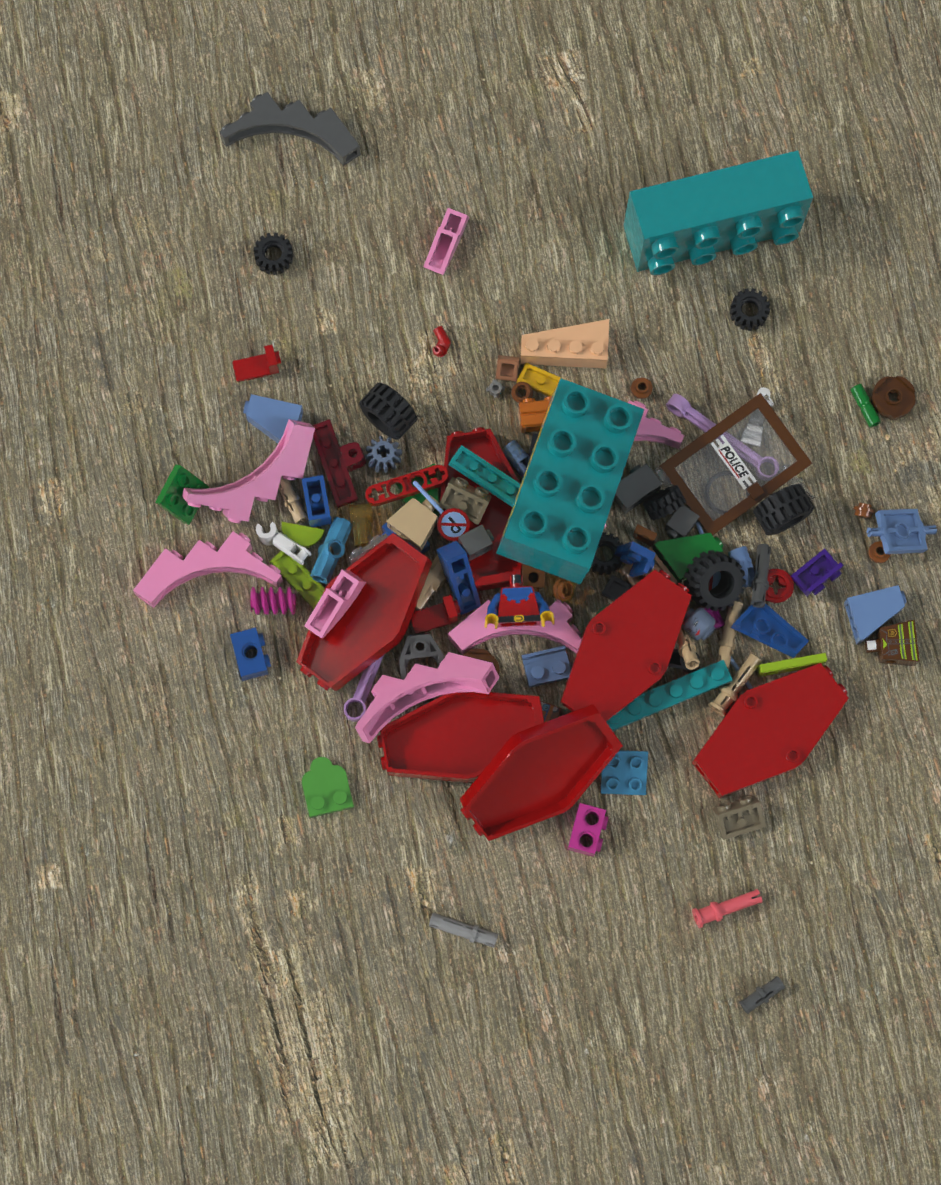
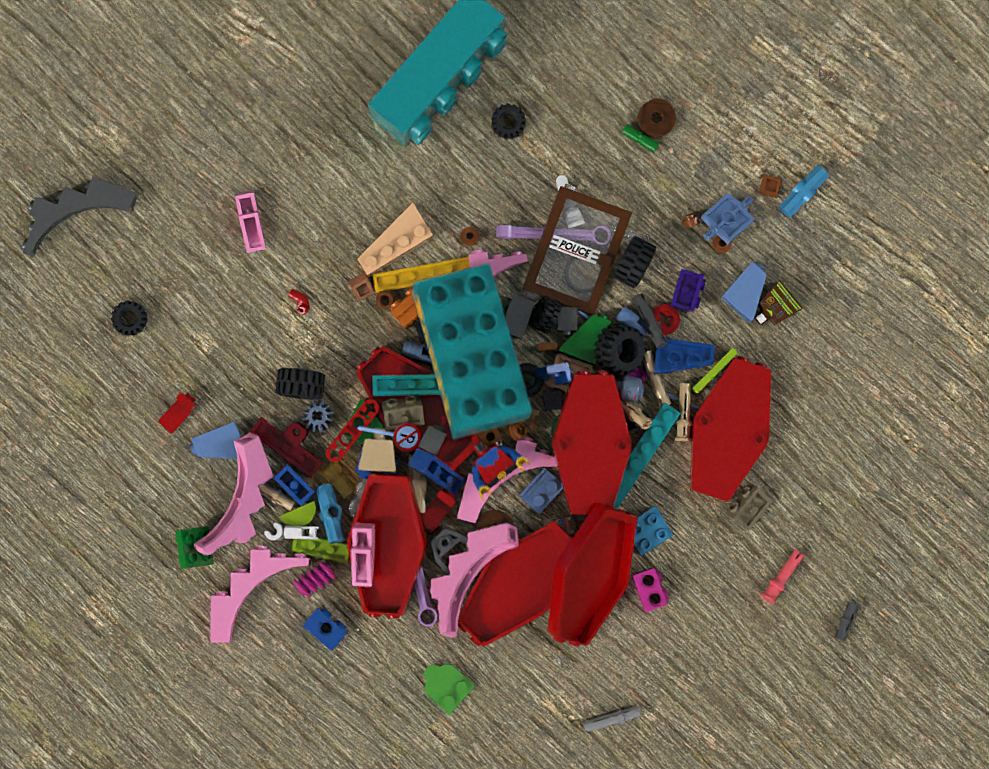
camera: 35 degrees left, 10 degrees up
light grey piece [486,380,505,398] -> none

